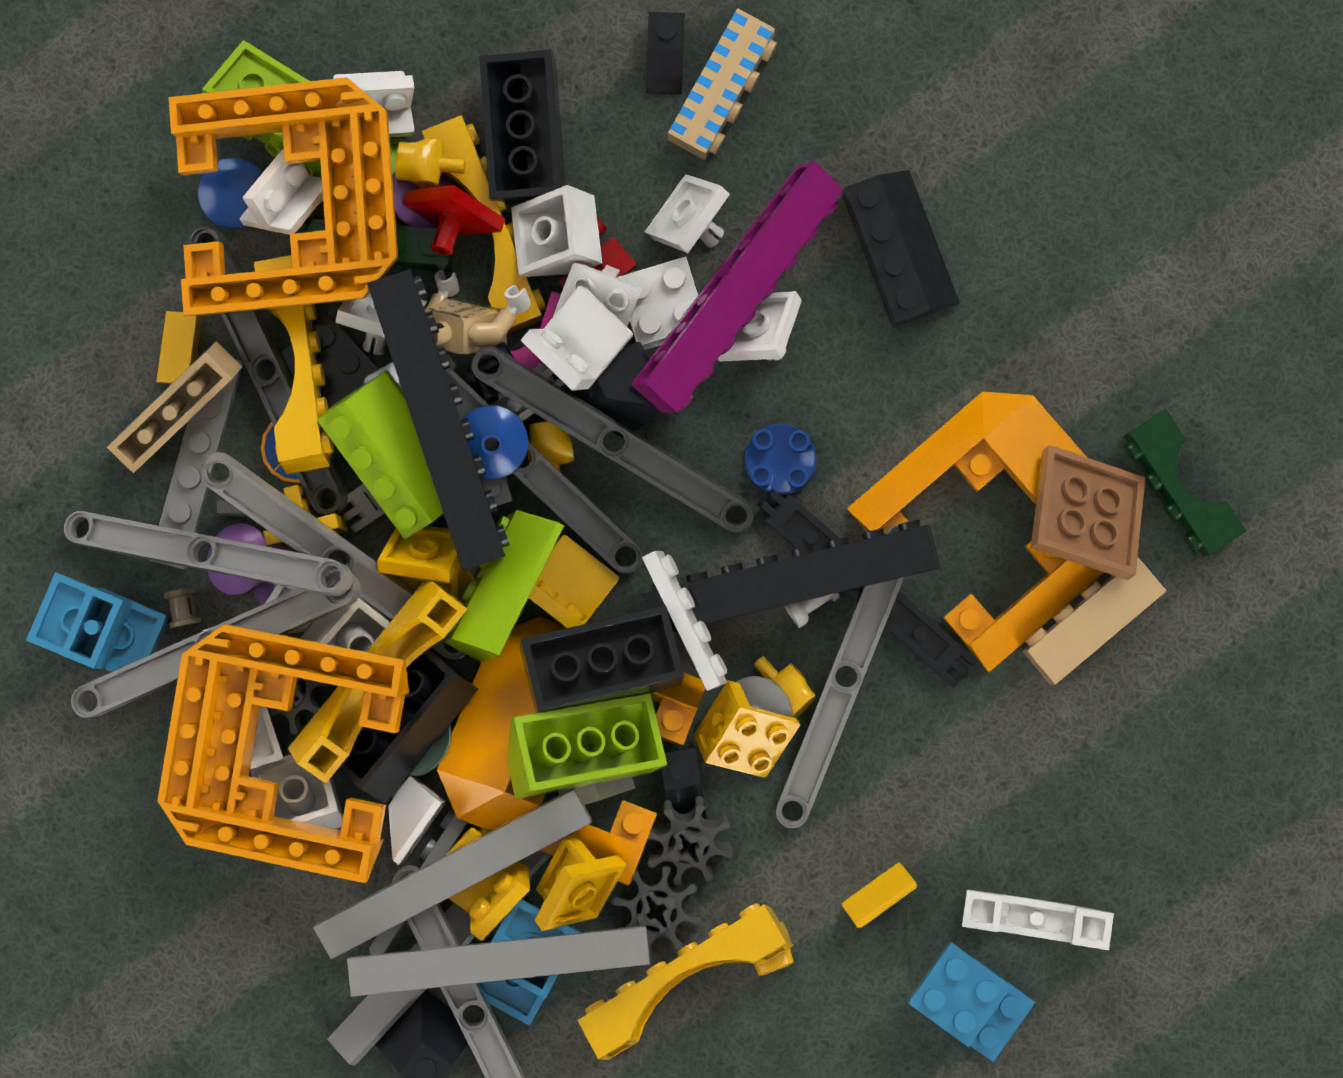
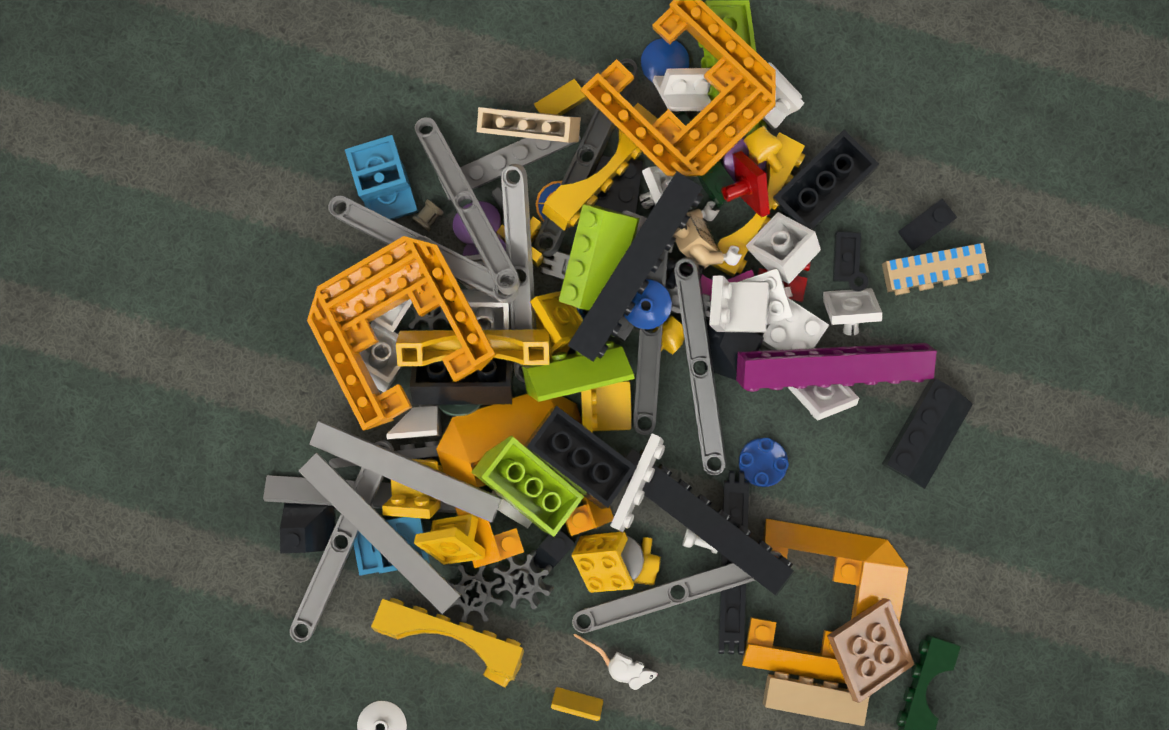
camera: 55 degrees right, 0 degrees up
none -> white animal [574,634,658,690]
none -> black hinge [833,232,869,292]

